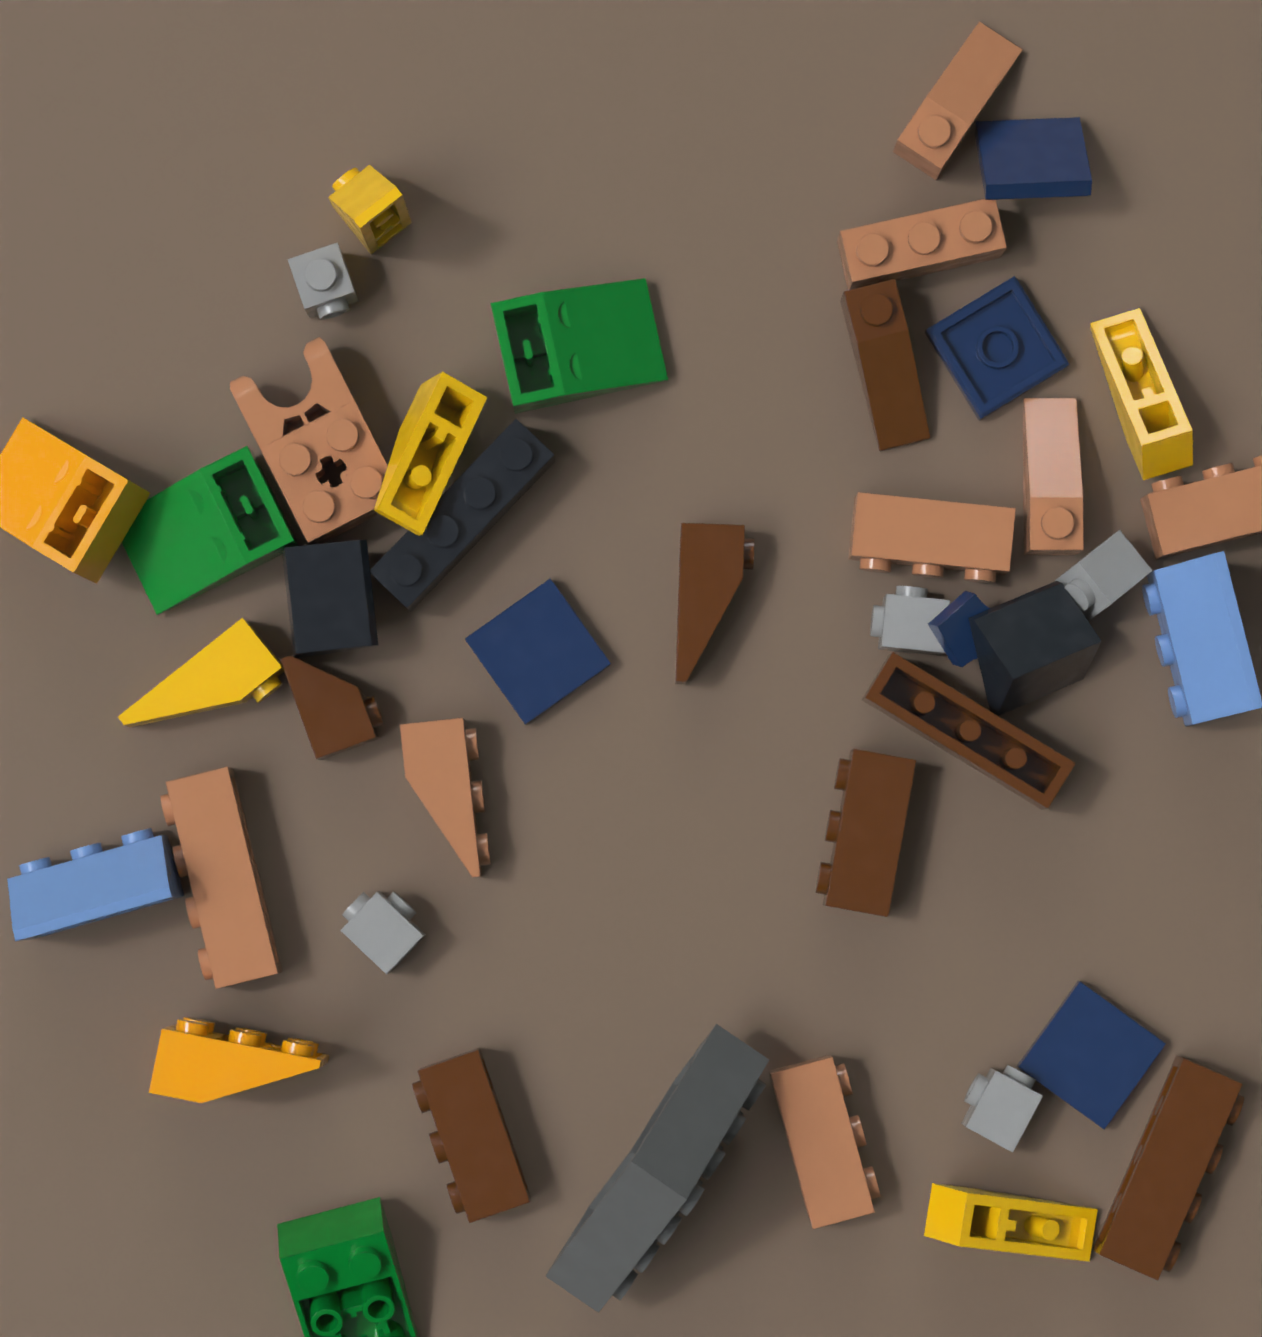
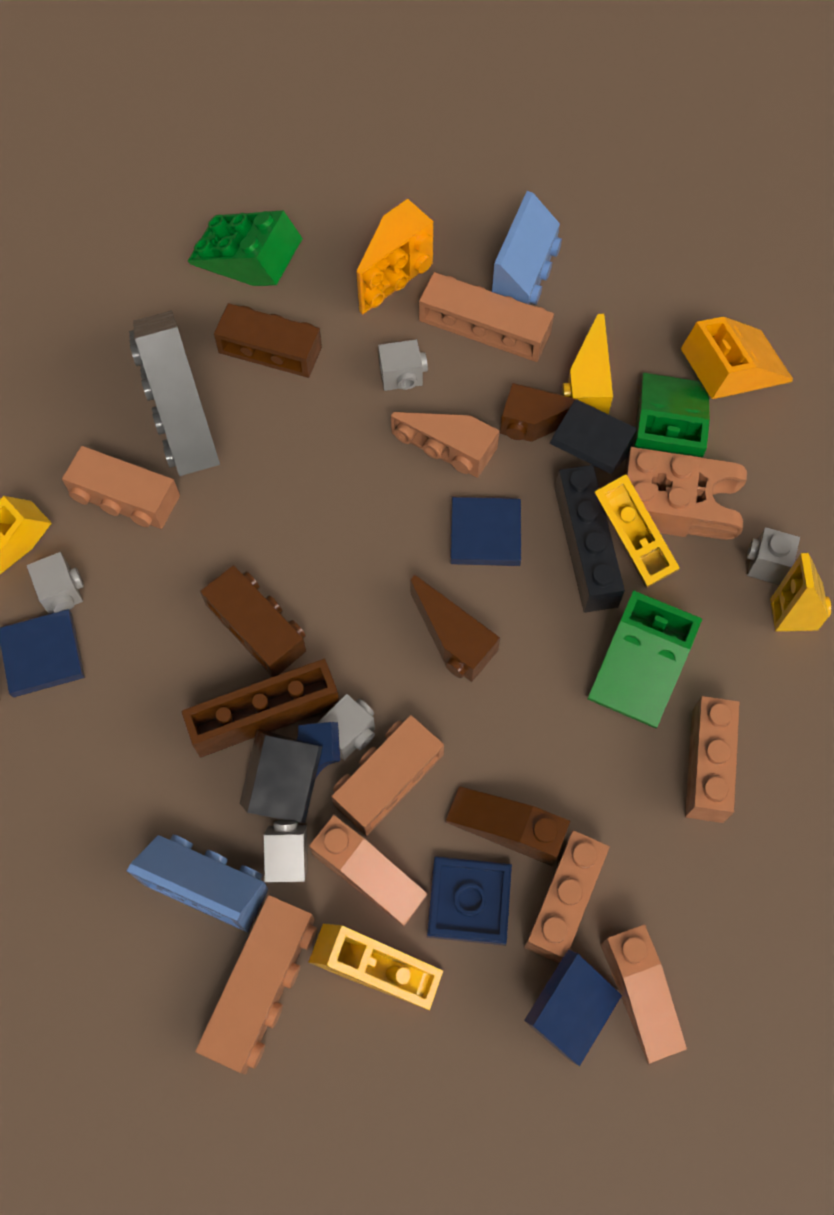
camera: 130 degrees right, 20 degrees down
none -> nougat brick [685,696,740,823]

